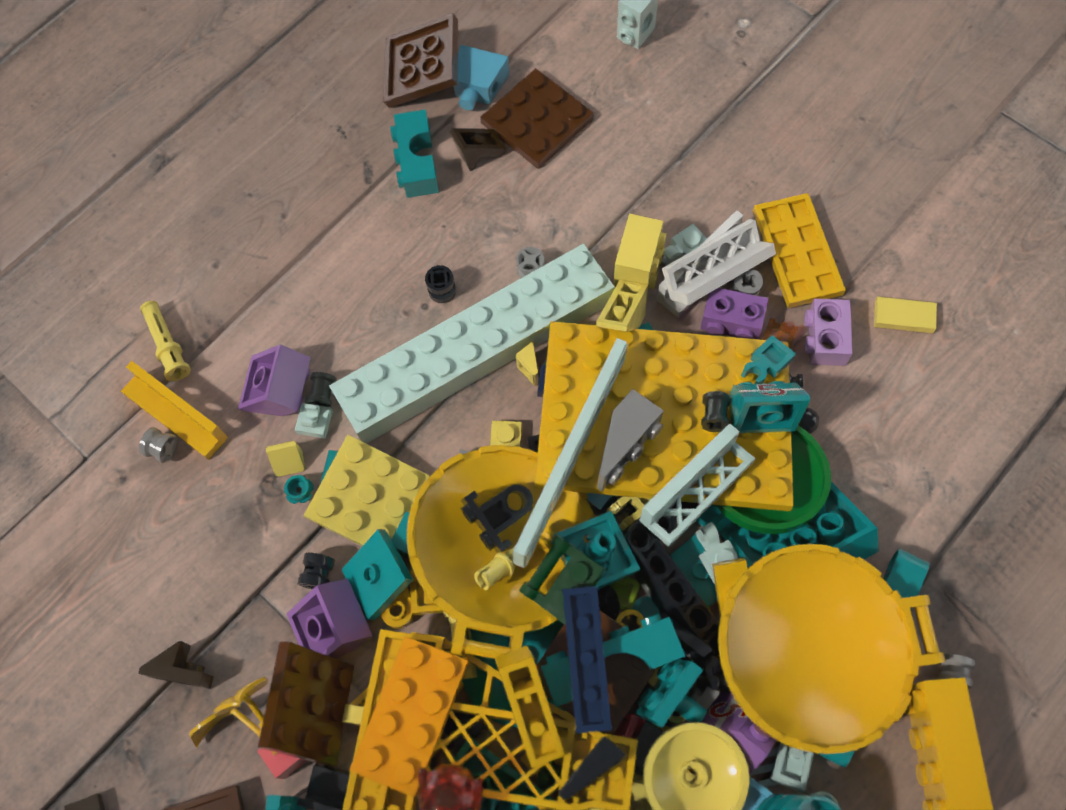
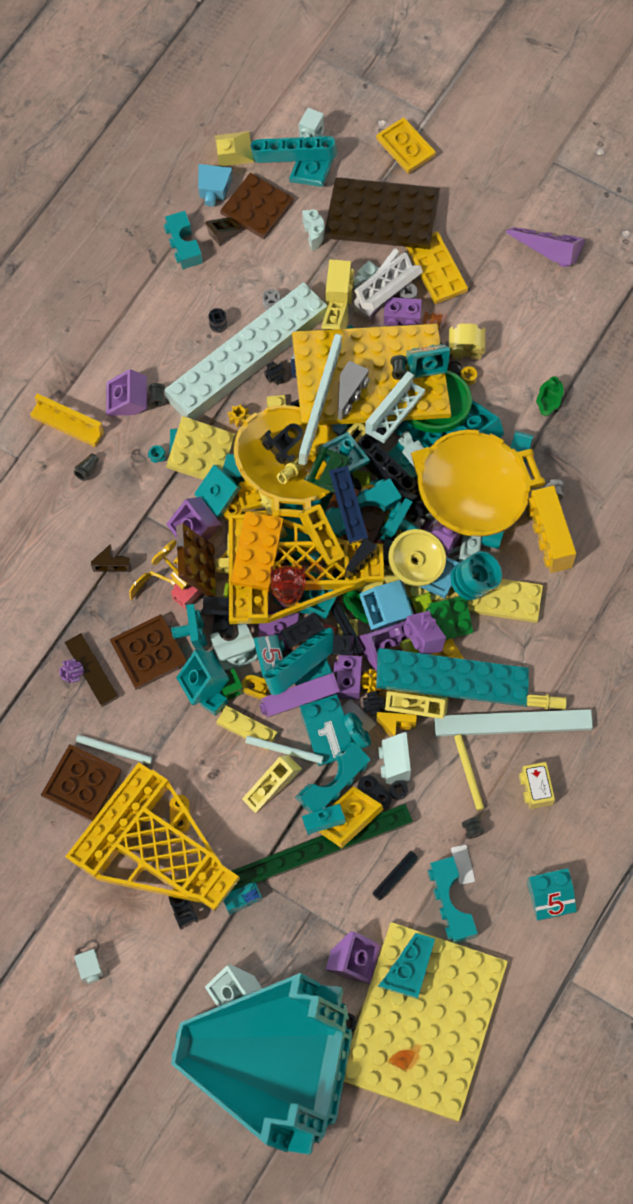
camera: 15 degrees left, 0 degrees up
light grey wheel [139,427,178,463] -> none
light yellow pin [140,301,191,382] -> none
light yellow slope [266,441,305,477] -> none
light aqua tile [295,403,333,439] -> none
black wheel [297,552,335,589] -> none
reddish brown plate [383,13,458,108] -> none
light yellow slope [516,342,539,386] -> none
teal plate [741,335,796,384] -> none
lavender brick [804,299,852,366] -> none
light yellow tile [874,297,937,333] -> none
none -> pearl dark grey cone [74,453,99,481]
none -> light yellow slope [215,131,254,167]
none -> yellow gear [227,404,250,428]
none -> teal beam [250,136,338,163]
none -> black gear [264,361,287,385]
none -> teal plate [289,159,333,187]
none -> light aqua cylinder [302,209,325,252]
none -> dark brown plate [324,177,440,249]
none -> yellow plate [376,117,436,174]
none -> light yellow brick [449,323,486,360]
none -> yellow bush [461,366,477,385]
none -> medium lavender wedge [506,227,585,267]
none -> green arm [536,376,564,417]

